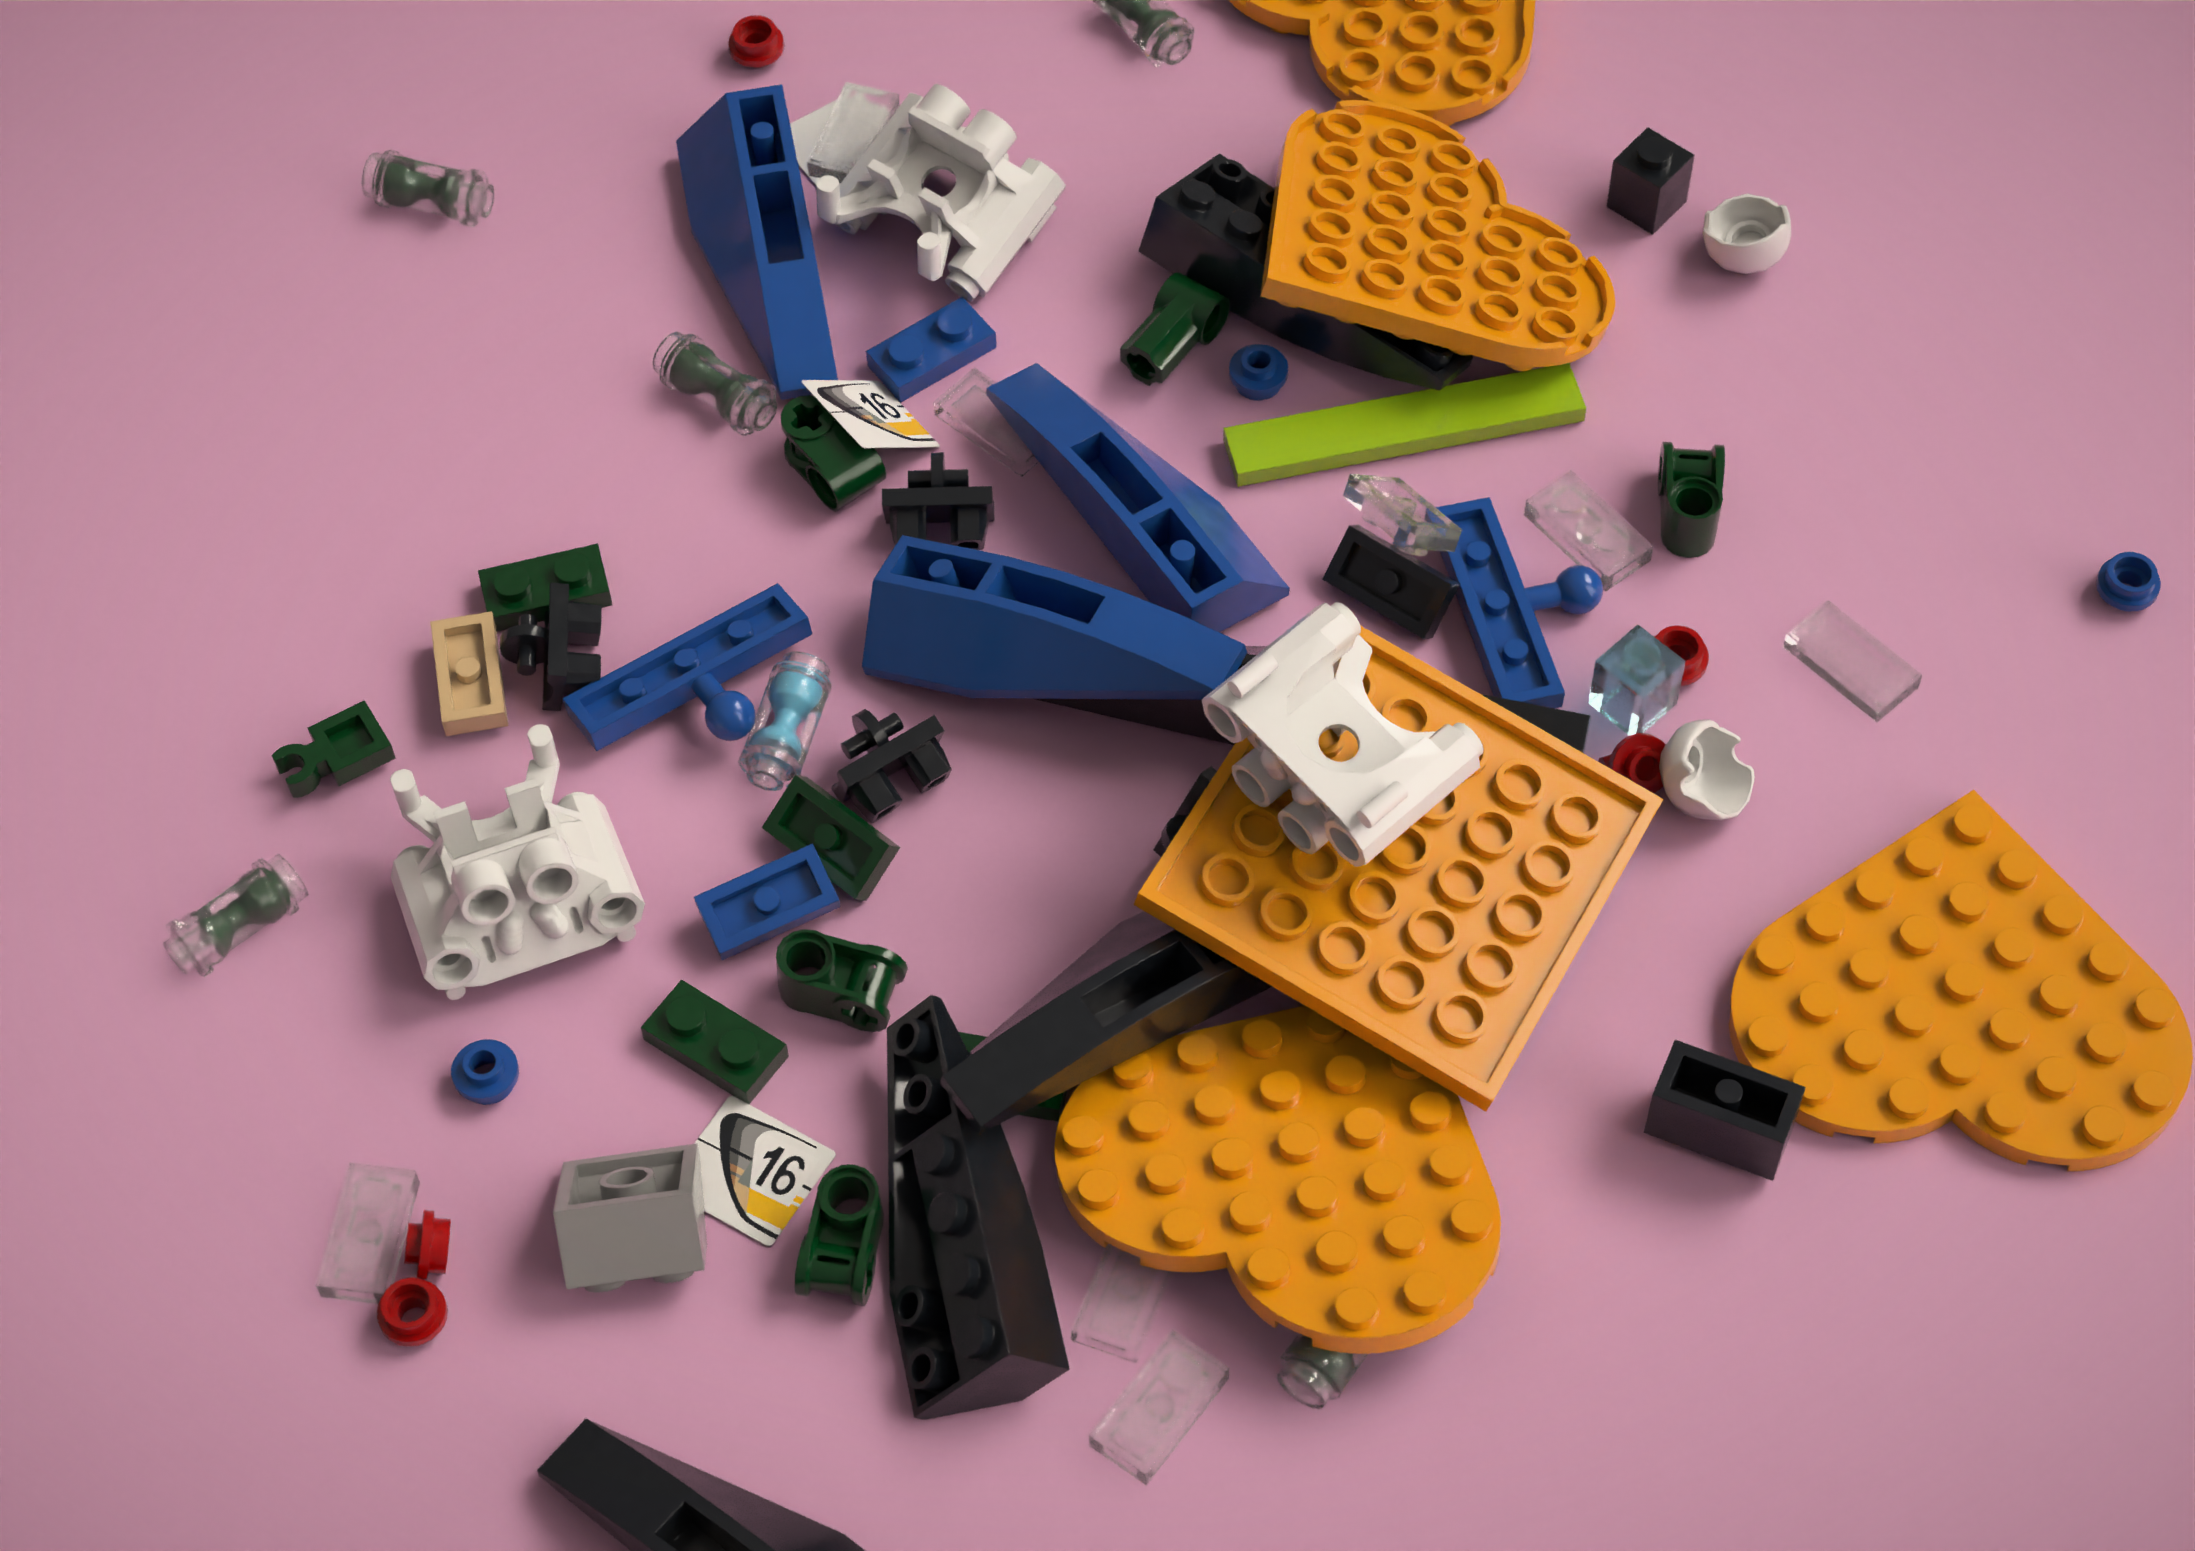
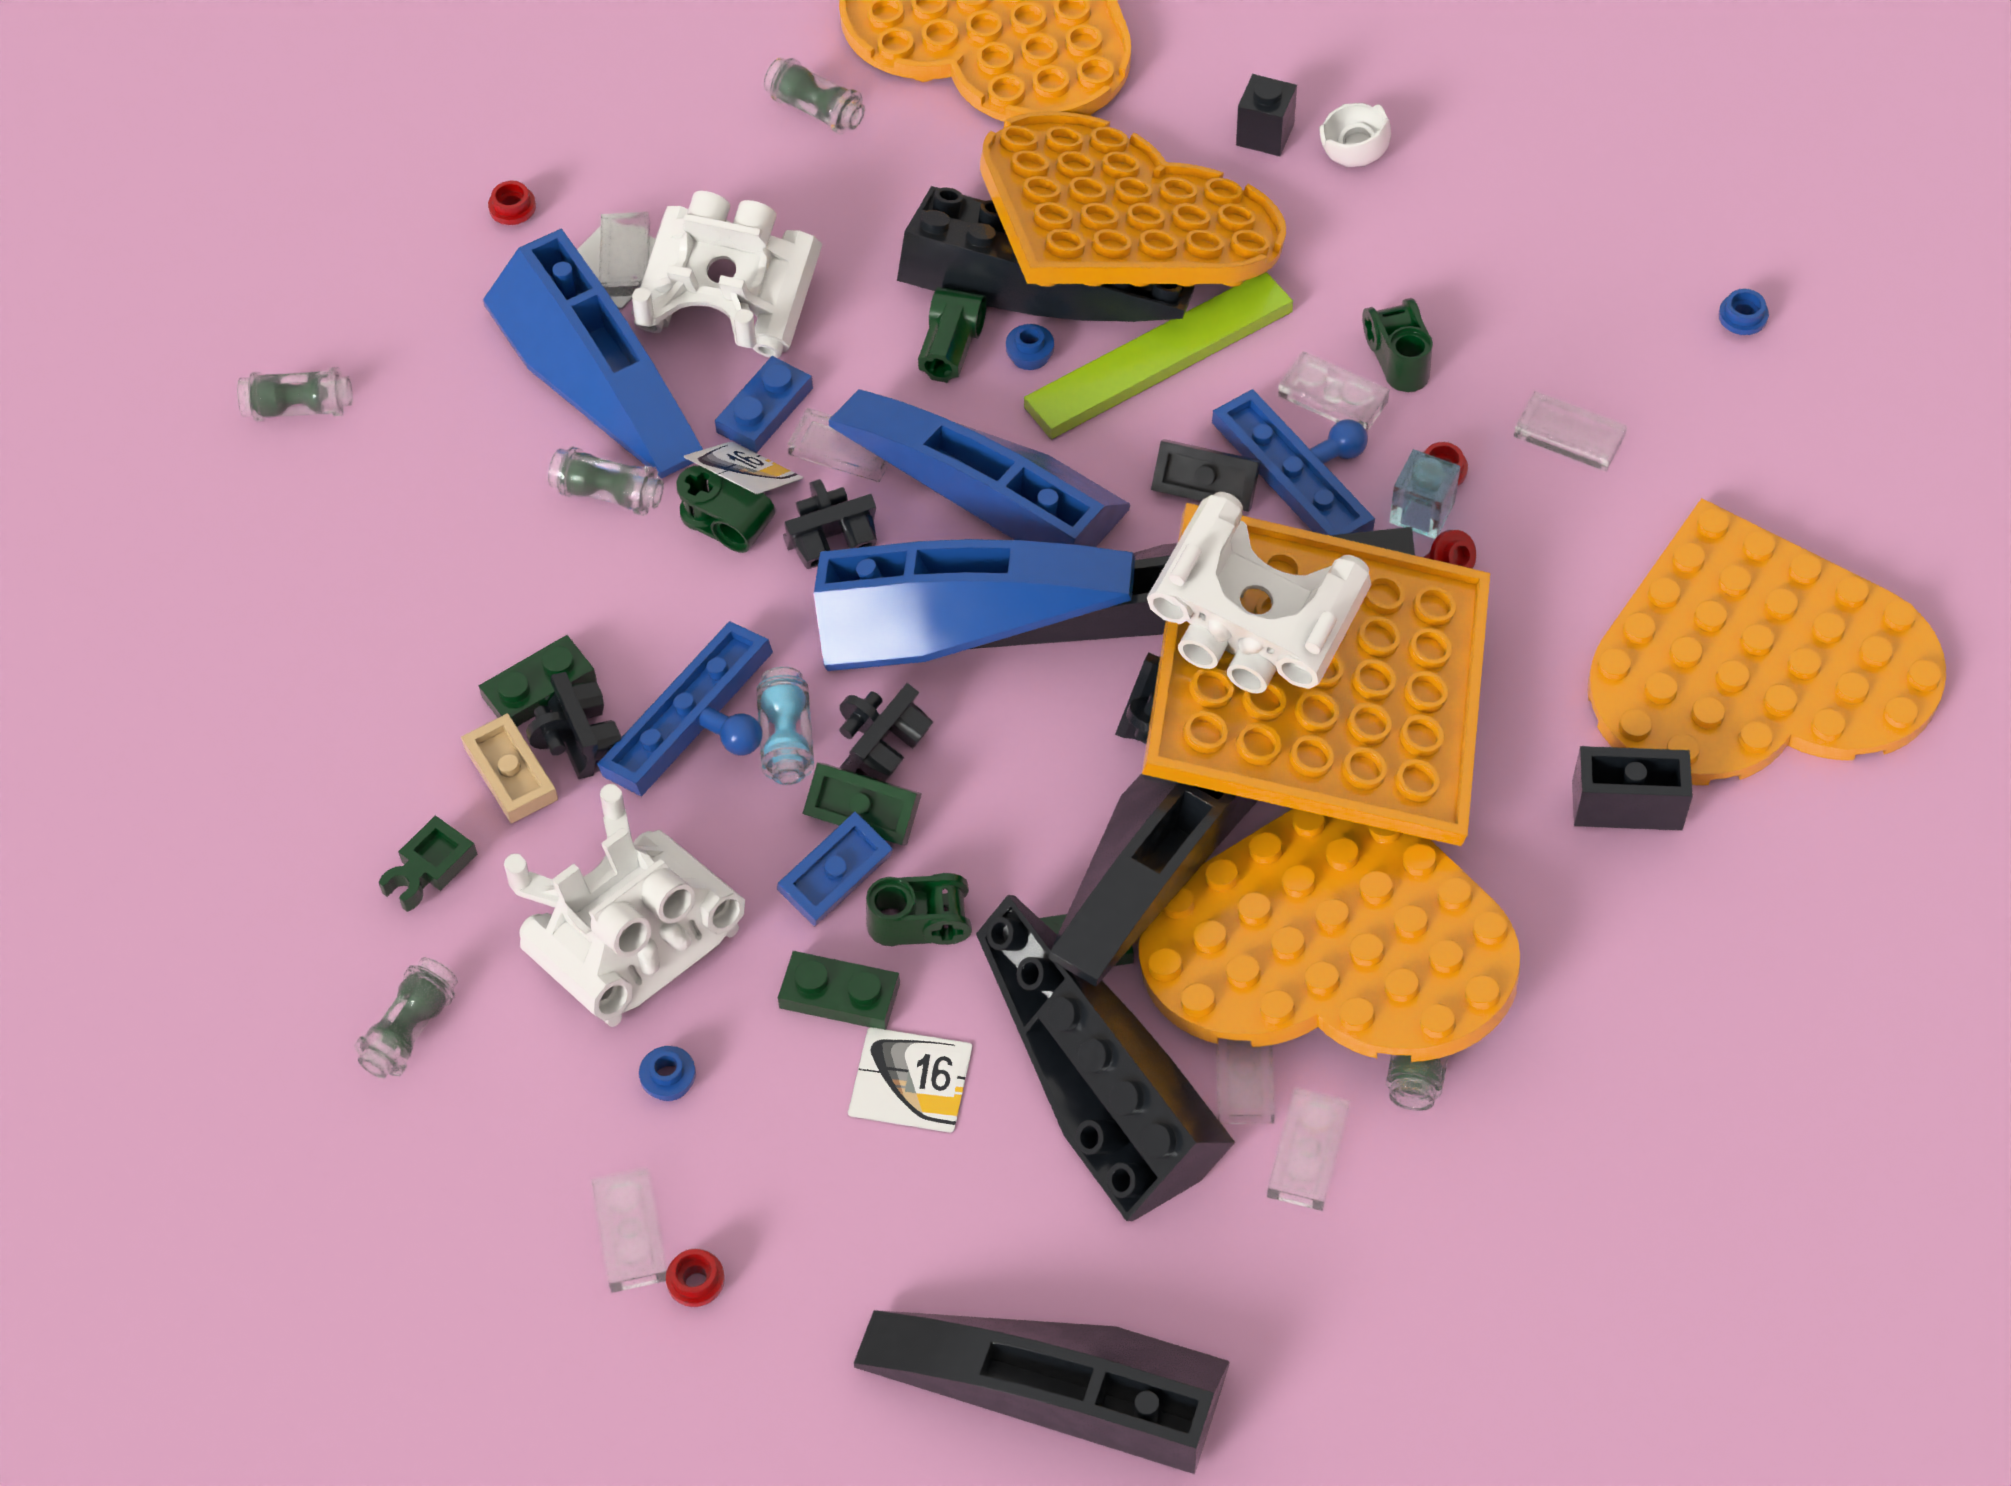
camera: 20 degrees left, 0 degrees up
red plate [404,1210,451,1280] -> none
light grey slope [553,1143,707,1292] -> none
dark green piece [794,1164,884,1306] -> none
clear plate [1343,474,1462,556] -> none
white hair [1659,719,1755,820] -> none

